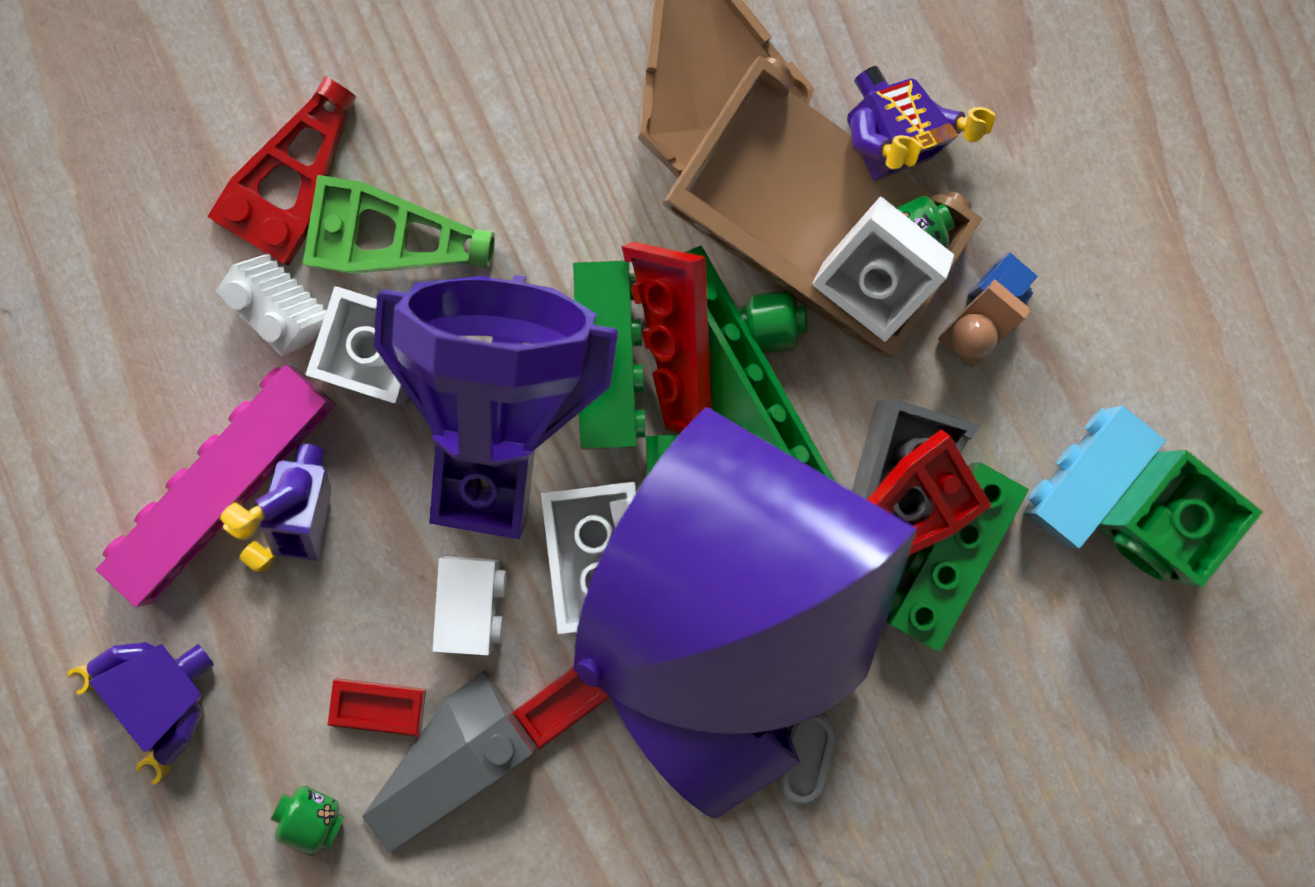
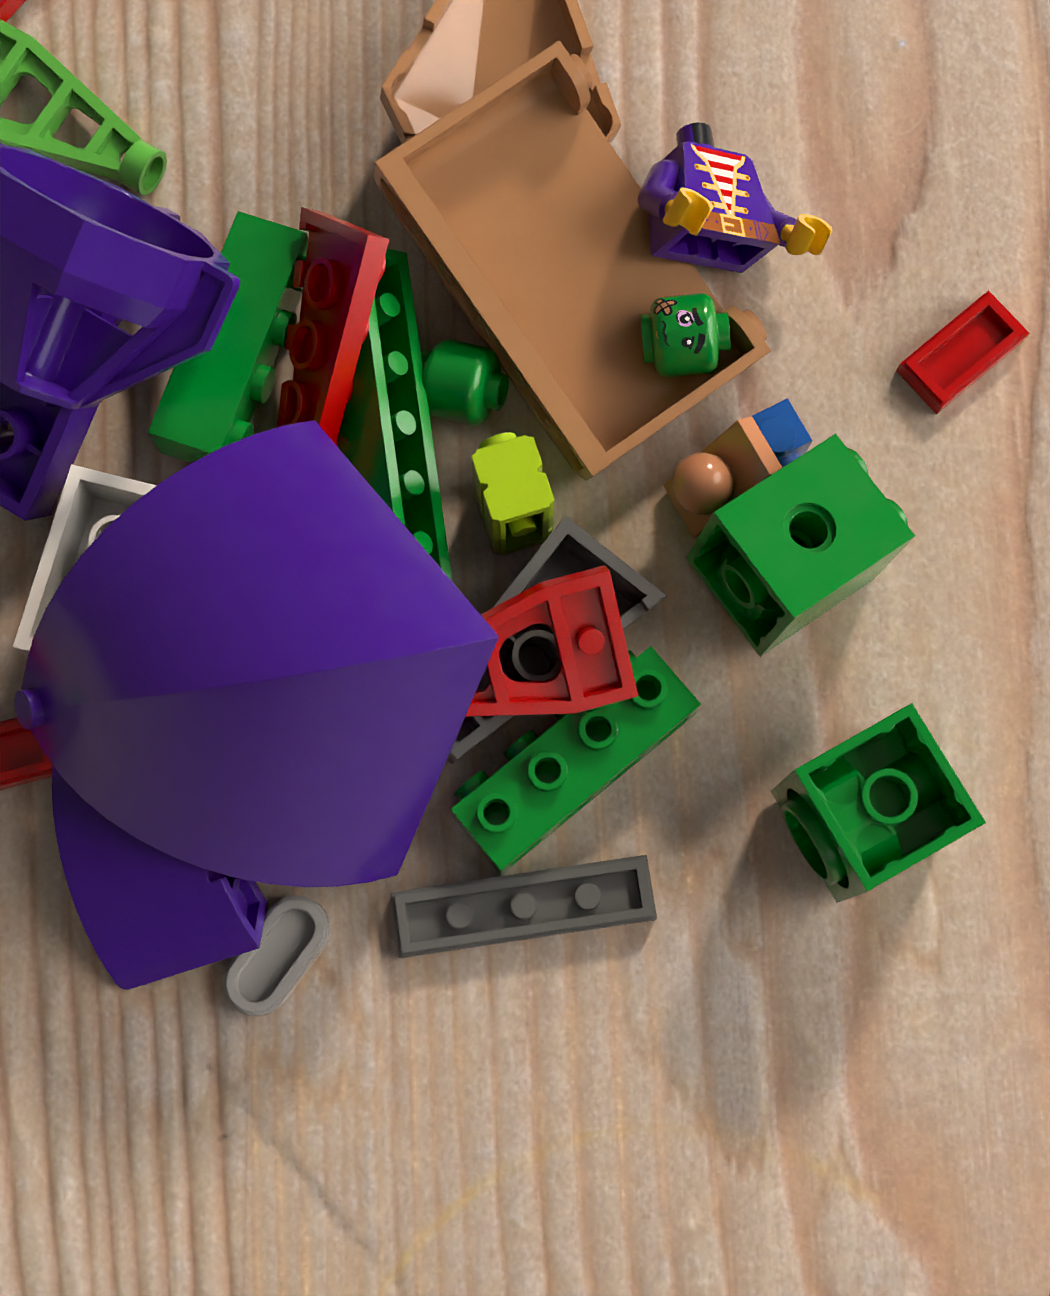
camera: 20 degrees right, 10 degrees down
white brick [812,196,954,342] -> none
medium azure brick [1024,406,1166,549] -> none
none -> dark grey tile [391,855,657,958]
none -> lime brick [471,432,555,556]
none -> green brick [686,433,915,657]
none -> red tile [896,290,1030,414]

